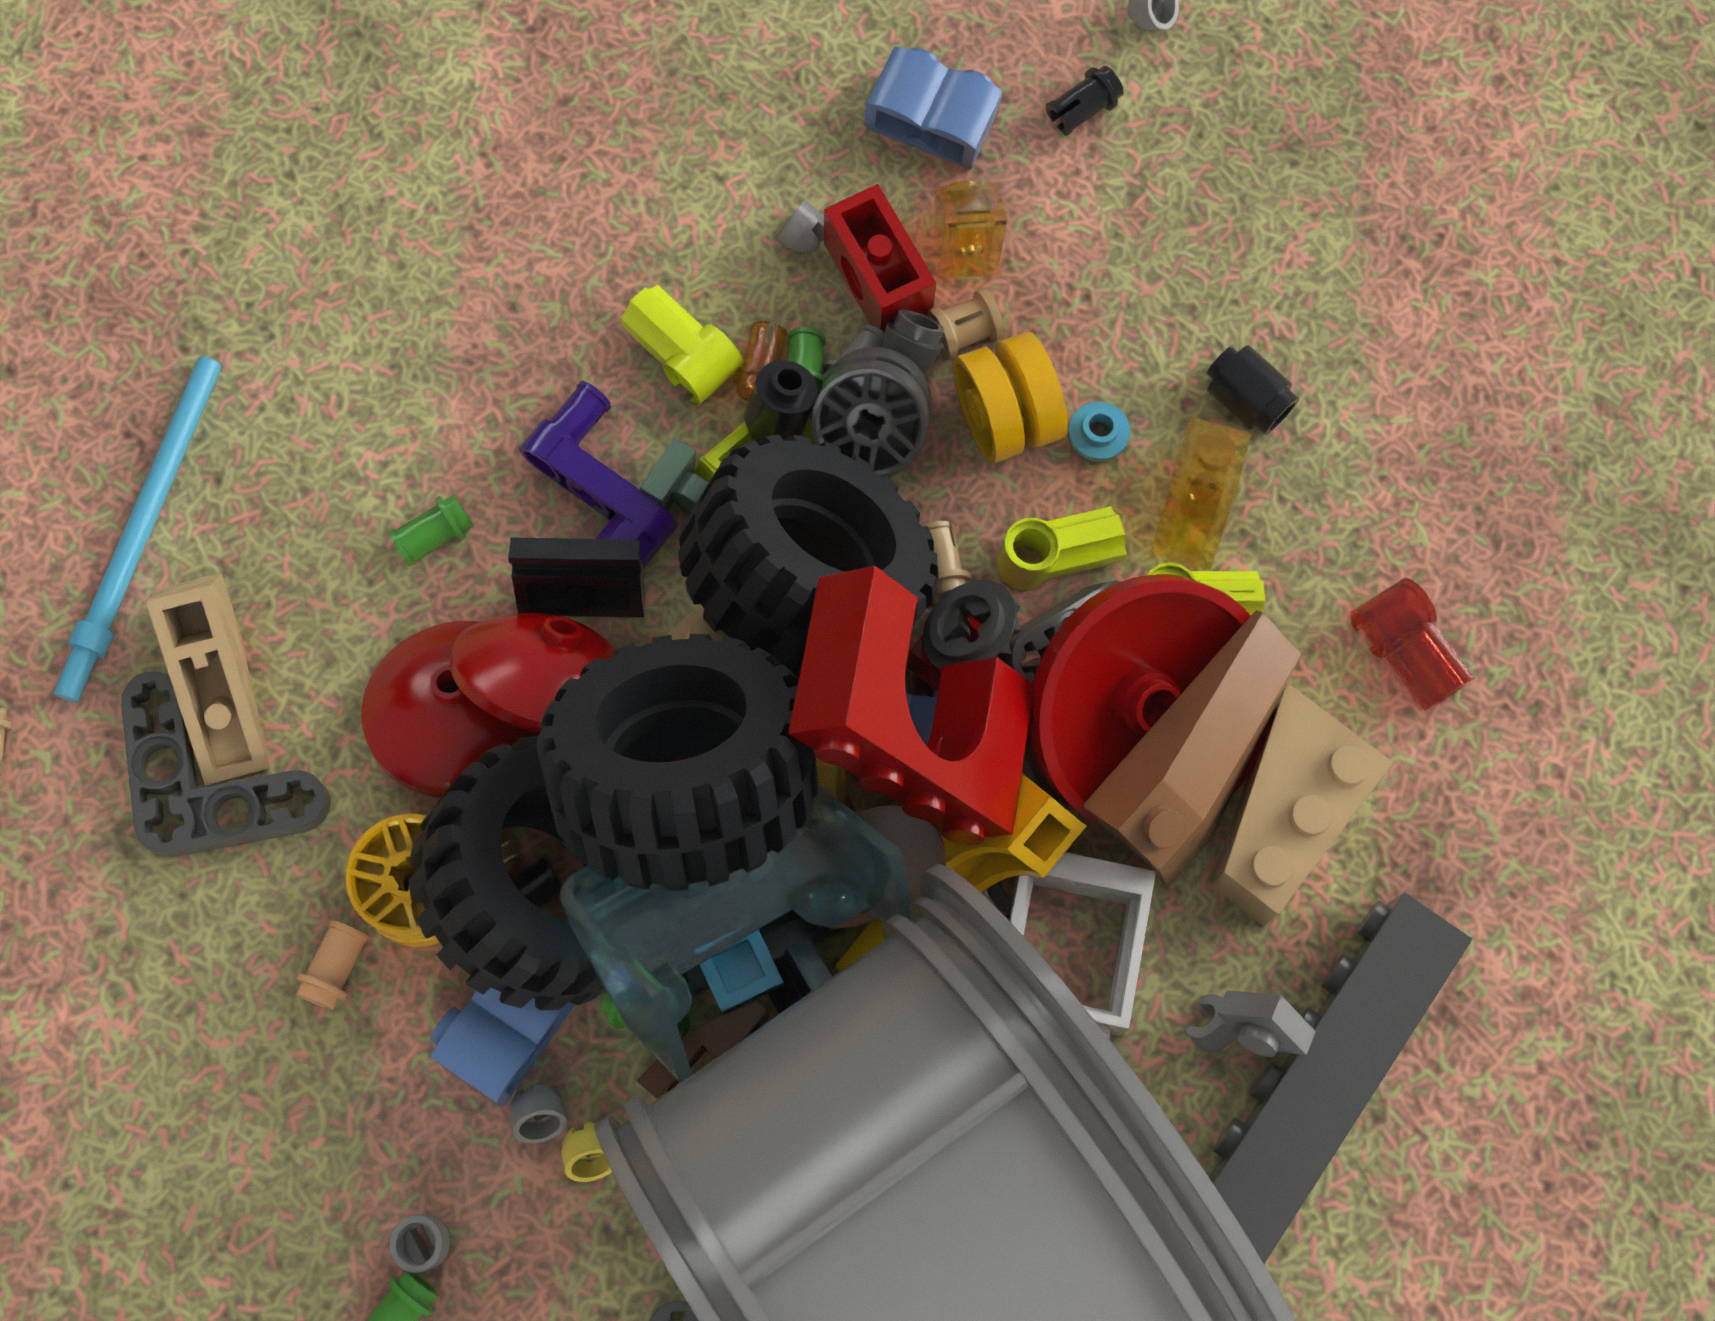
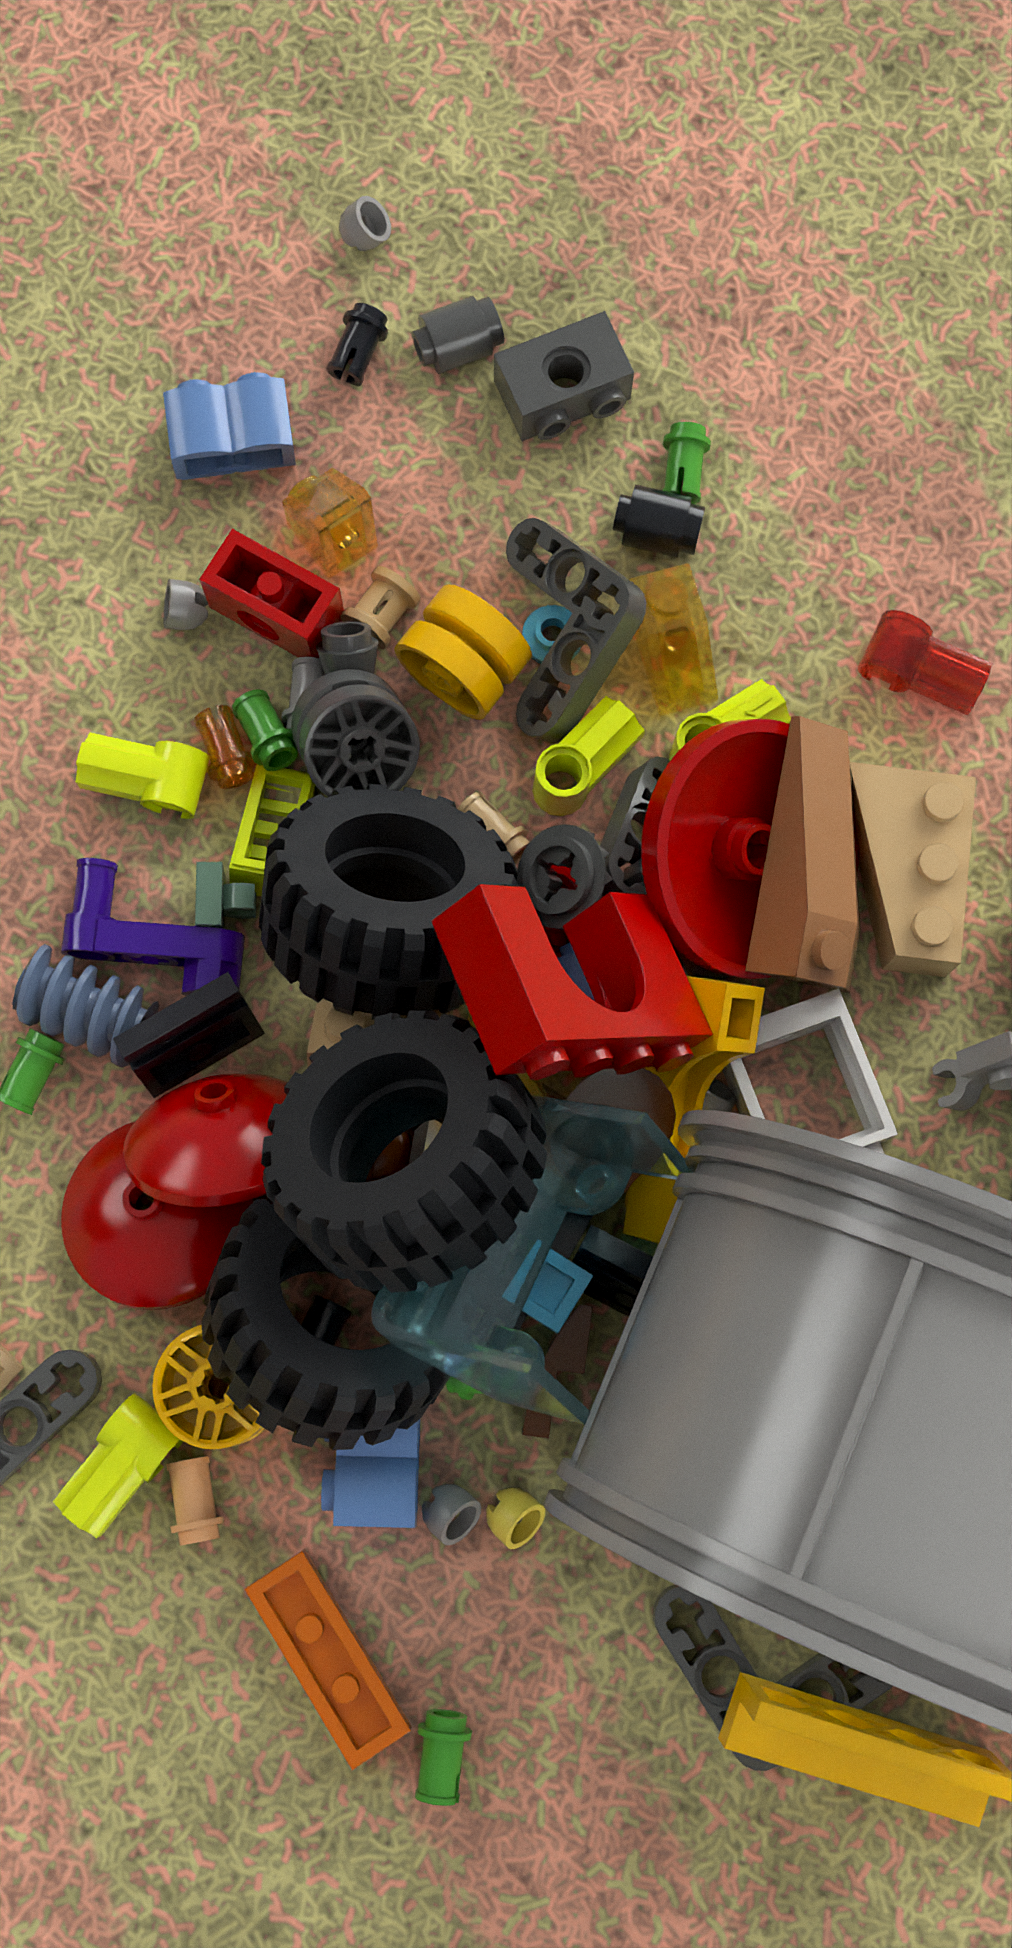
camera: 30 degrees left, 5 degrees up
light grey hinge [389,1214,452,1273] -> none
black brick [744,360,818,441] -> none
none -> sand blue piece [12,944,159,1068]
none -> neon yellow piece [53,1393,183,1538]
none -> orange plate [244,1549,412,1770]
none -> dark grey brick [411,296,505,374]
none -> dark grey brick [494,311,634,441]
none -> dark grey beam [506,518,647,743]
none -> bright green pin [663,422,711,504]

